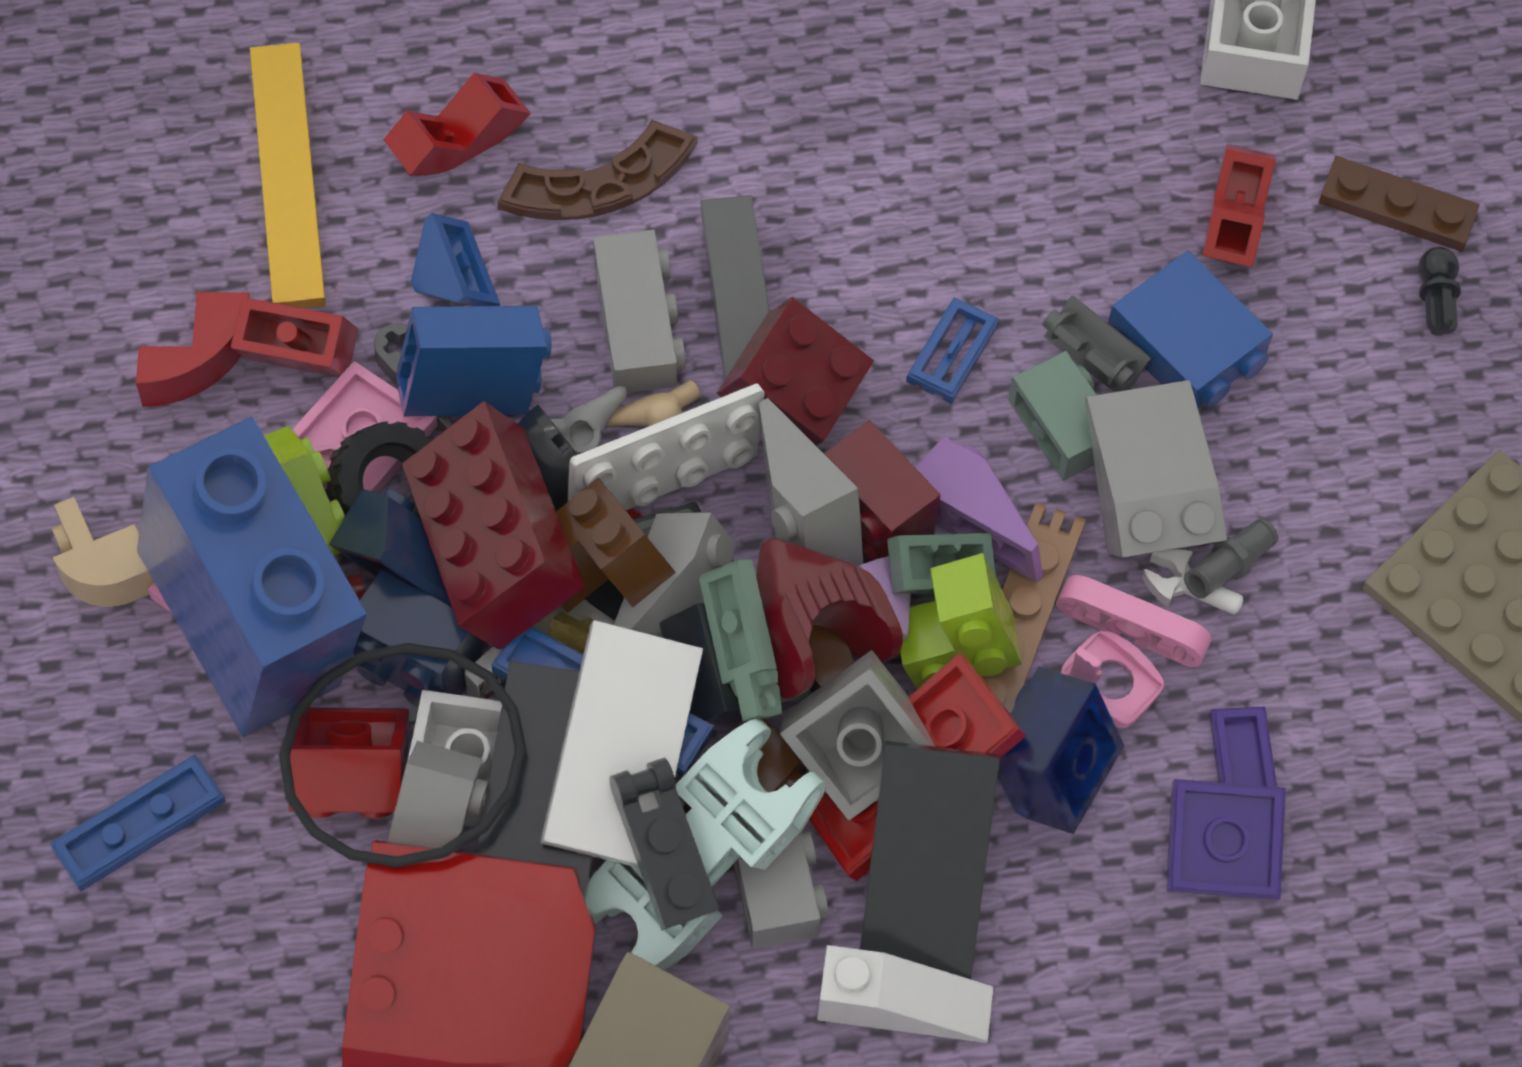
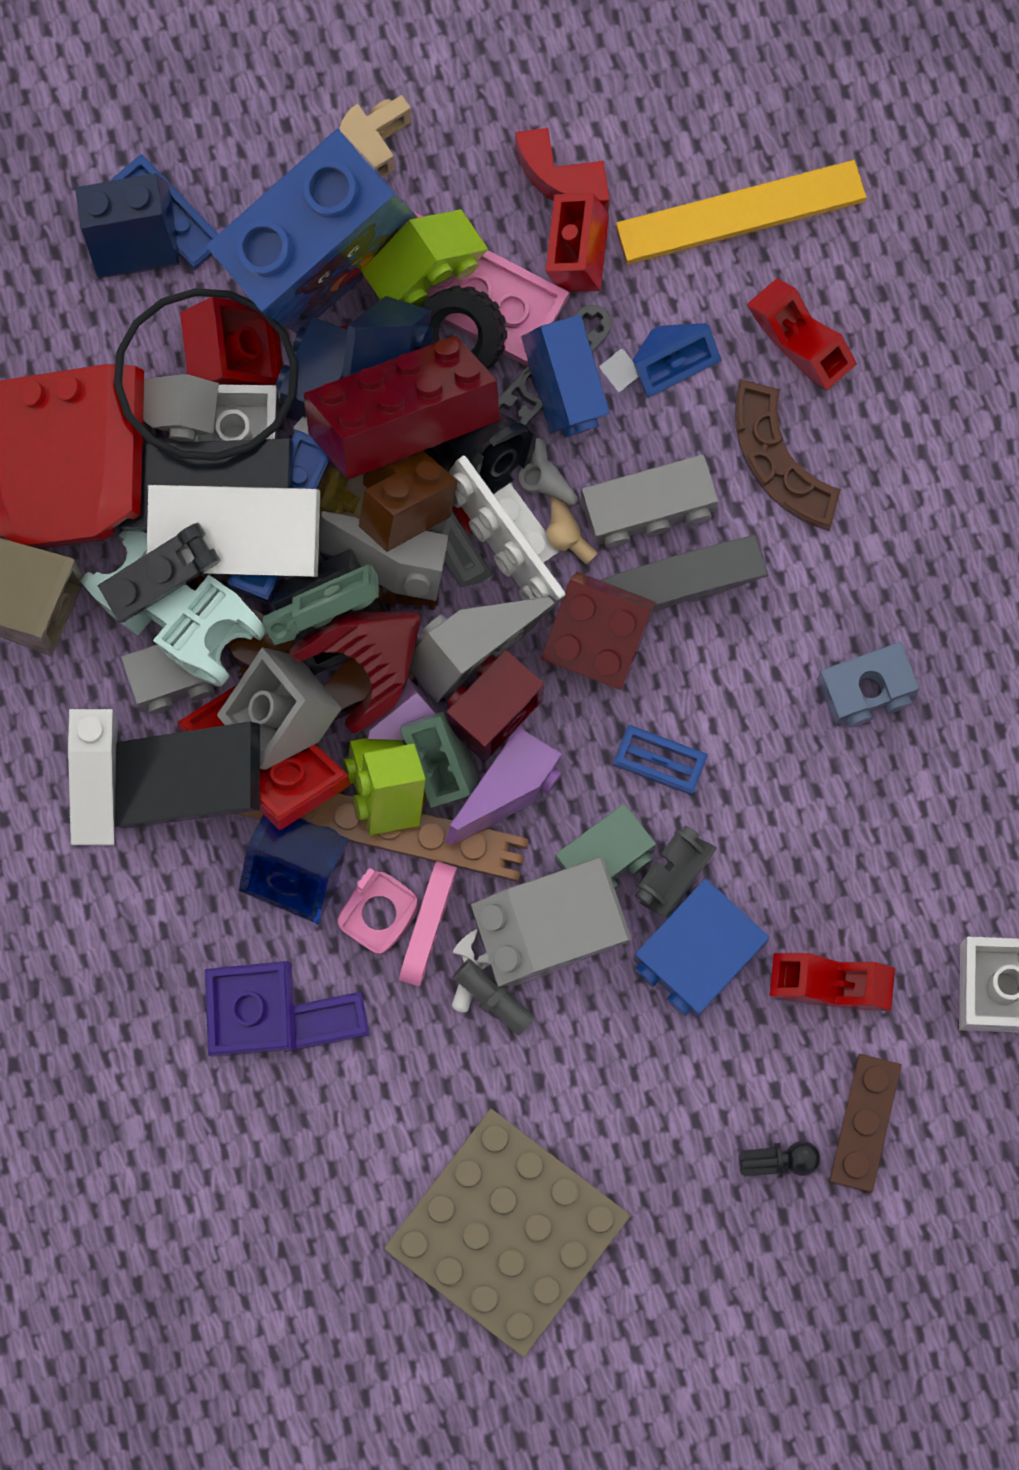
camera: 85 degrees right, 15 degrees up
none -> dark blue slope [75,173,180,278]
none -> sand blue brick [817,641,920,728]

